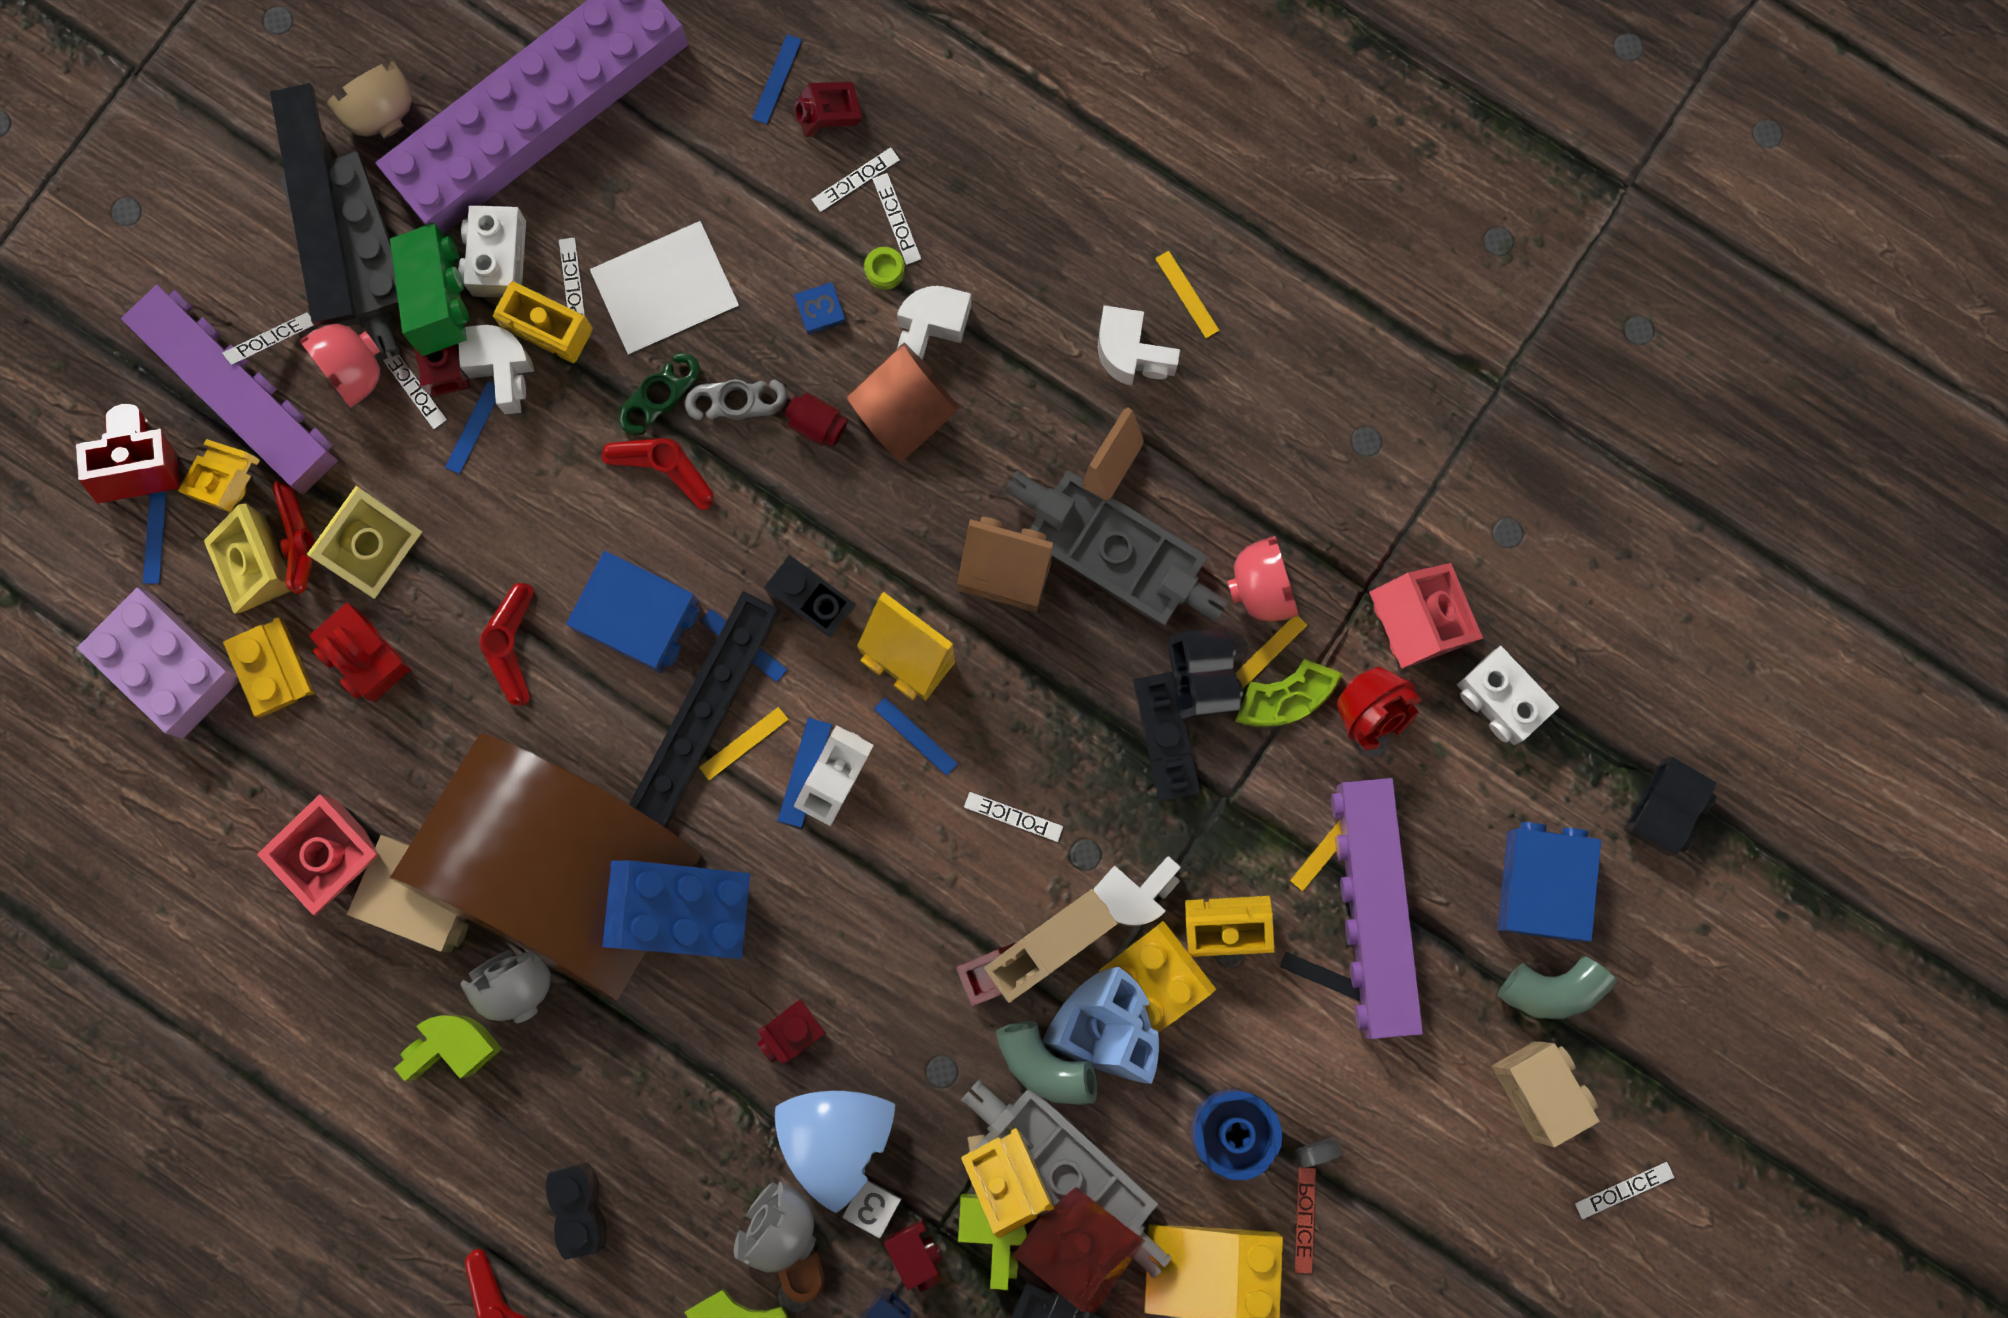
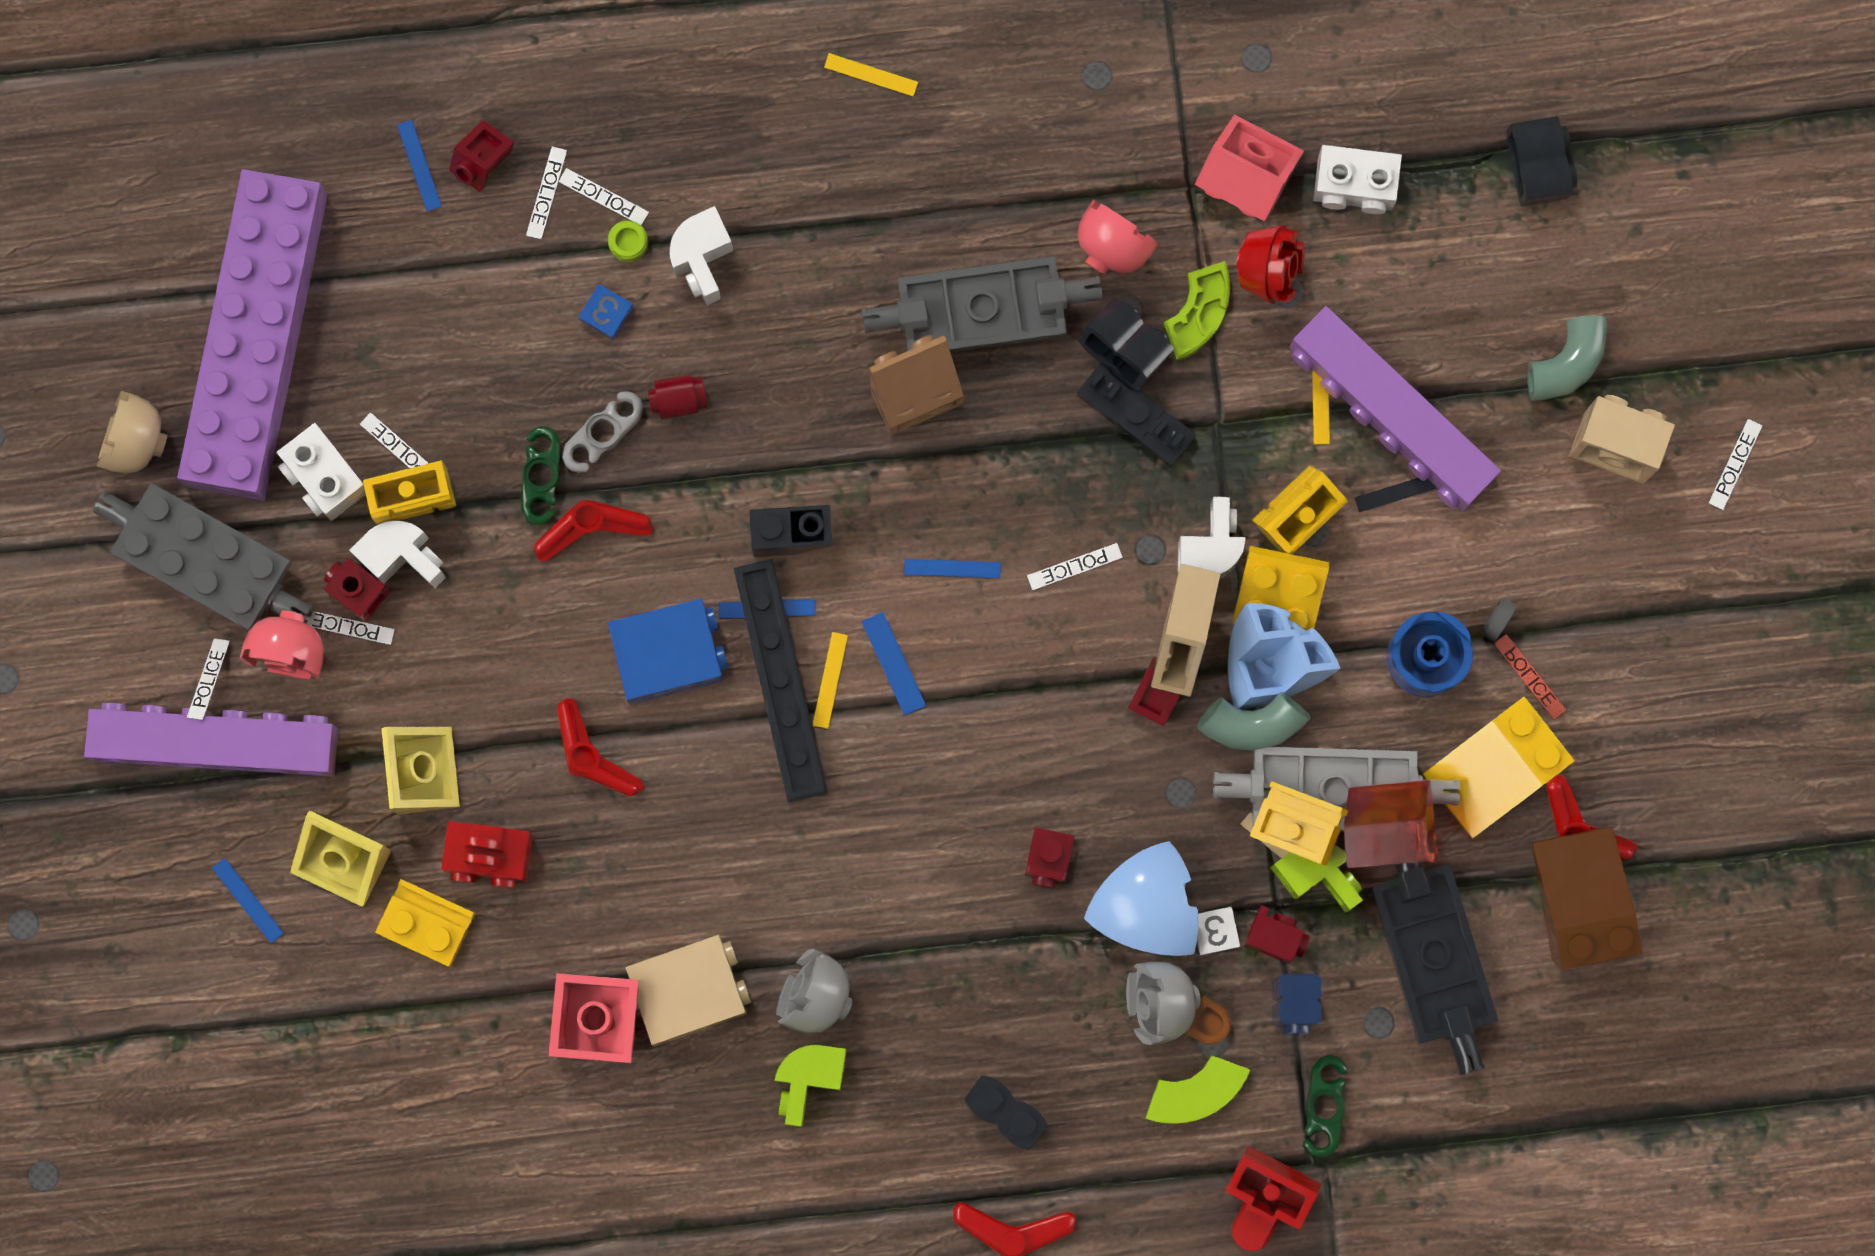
camera: 40 degrees left, 0 degrees up
red brick [76,404,180,504] -> none
lavender brick [77,587,239,739] -> none
yellow plate [178,439,260,513] -> none
black tile [270,83,356,327] -> none
red piece [272,481,316,594] -> none
green brick [390,222,469,356] -> none
reddish brown slope [390,733,702,1002] -> none
blue sticker [445,381,496,474] -> none
white sticker [590,221,739,354] -> none
blue brick [602,860,750,959] -> none
white brick [793,725,874,826] -> none
copper slope [846,342,960,463] -> none
yellow slope [857,592,955,701] -> none
medium nougat slope [1082,407,1144,500] -> none
white brick [1098,306,1180,385] -> none
yellow sticker [1235,616,1307,688] -> none
blue brick [1497,822,1601,942] -> none

